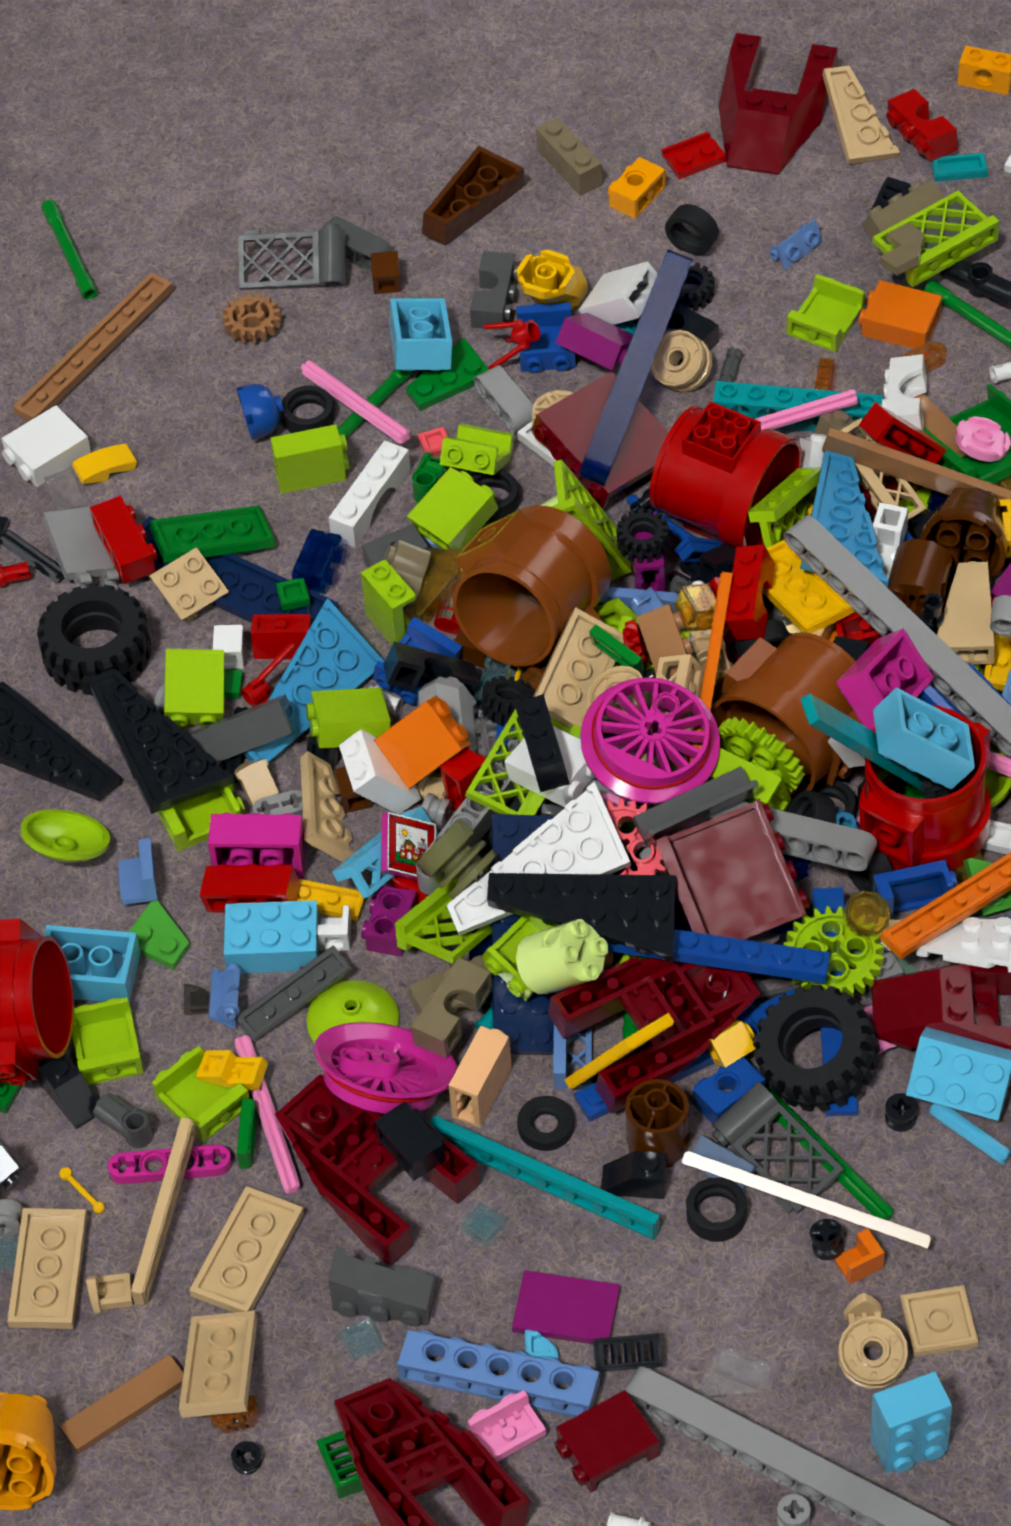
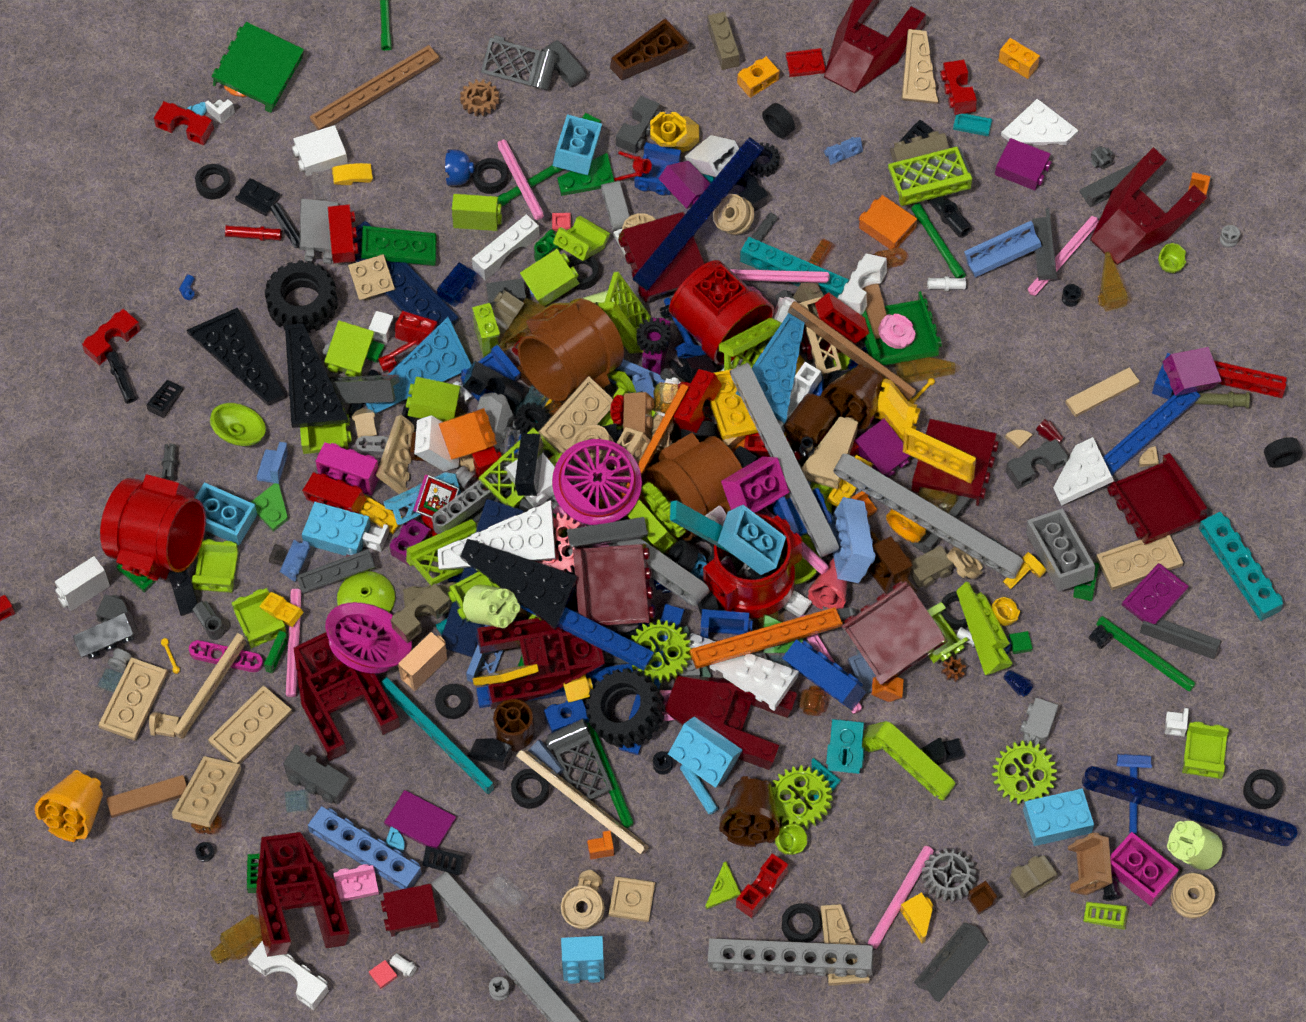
camera: 15 degrees right, 10 degrees up
green tile [276,578,310,611] -> none
reddish brown panel [371,251,401,294] -> none
black brick [374,1101,446,1181] -> none
olive wheel [415,818,497,900] -> none
clear light blue tile [461,1202,506,1247] -> none
green tile [589,624,645,673] -> none
lime panel [786,274,865,352] -> none
black wheel [810,1219,845,1260] -> none
clear yellow hair [843,890,890,938] -> none
dark tan tile [880,223,925,276] -> none

